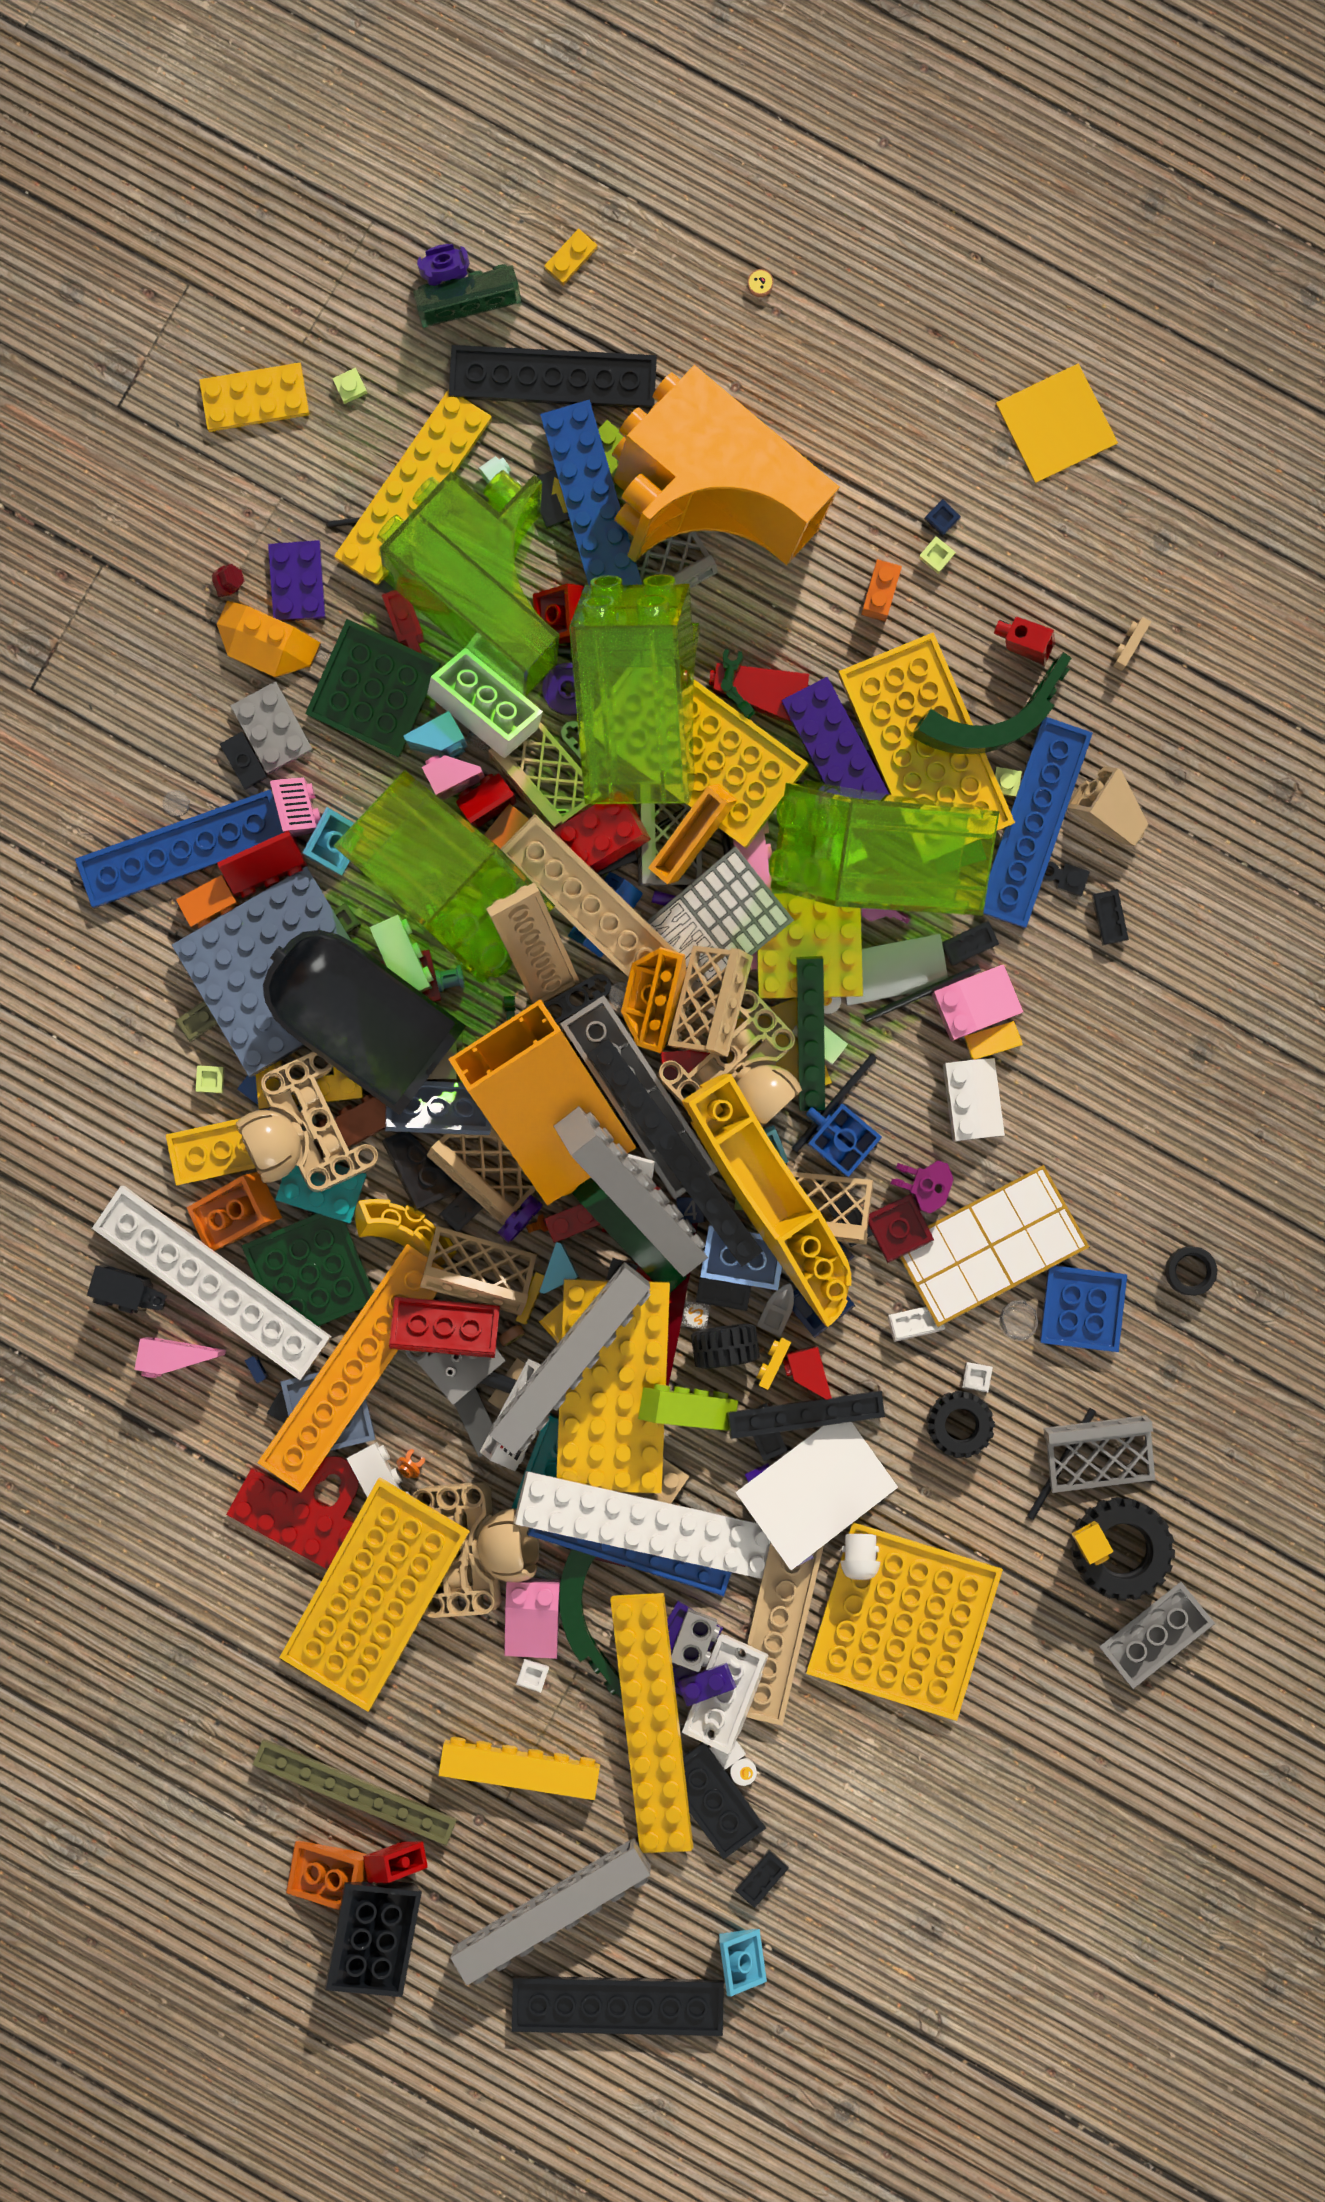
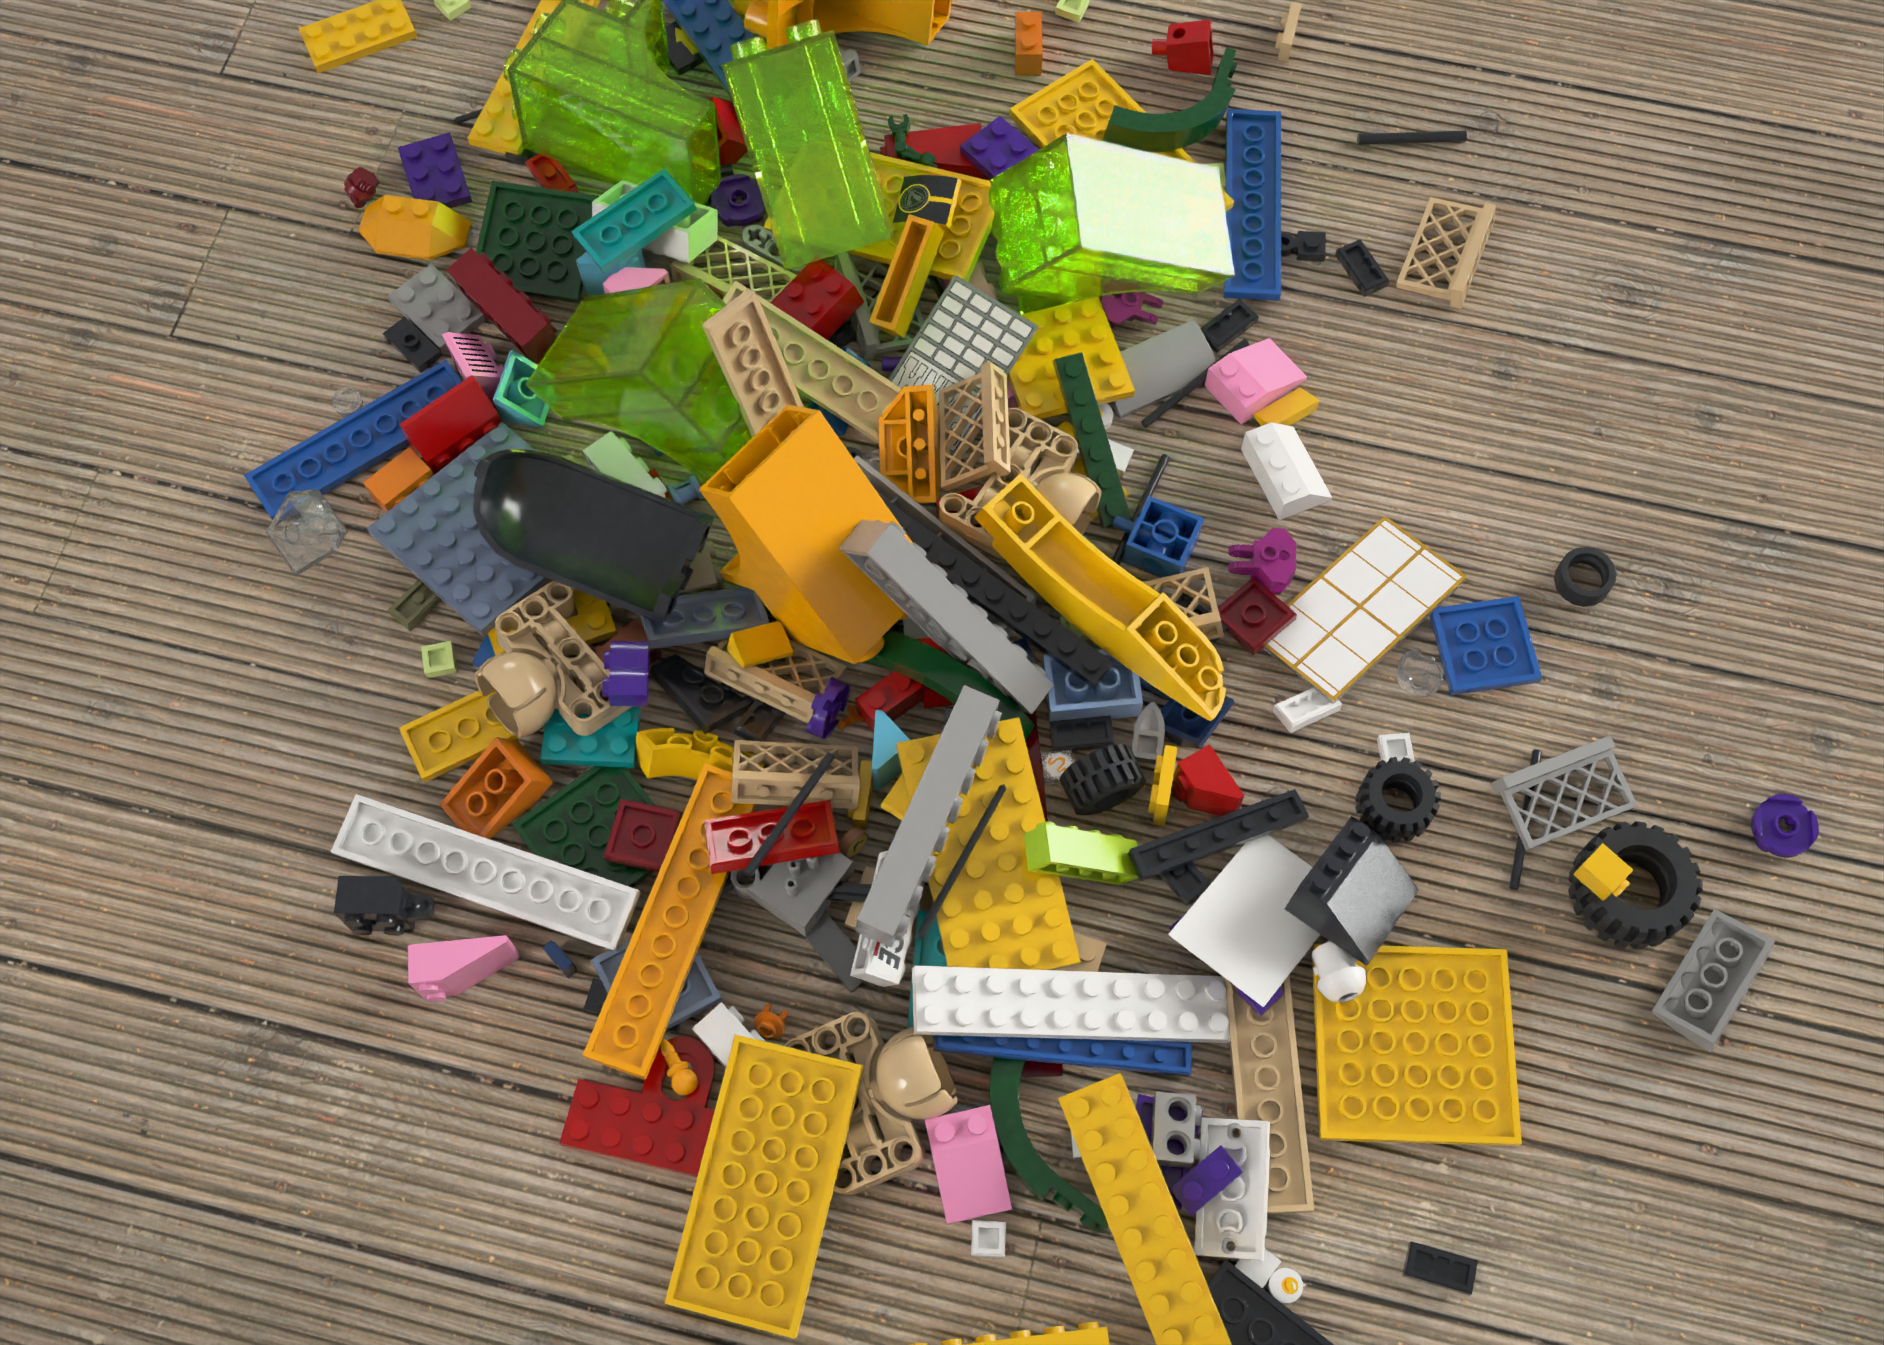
camera: 20 degrees left, 20 degrees down
tan slope [1067,766,1148,846] -> none
none -> clear slope [266,490,348,575]
none -> dark red brick [446,248,560,365]
none -> teal plate [571,168,697,274]
none -> dark purple brick [602,641,650,706]
none -> dark red plate [603,799,682,872]
none -> light orange bar [660,1038,698,1095]
none -> yellow slope [727,621,794,668]
none -> black axle [743,752,835,877]
none -> black slope [892,174,962,230]
none -> black axle [917,784,1006,939]
none -> slope [1284,816,1419,966]
none -> black bar [1357,130,1467,145]
none -> tan fence [1396,197,1496,309]
none -> black plate [1402,1241,1478,1296]
none -> dark purple plate [1751,794,1819,858]

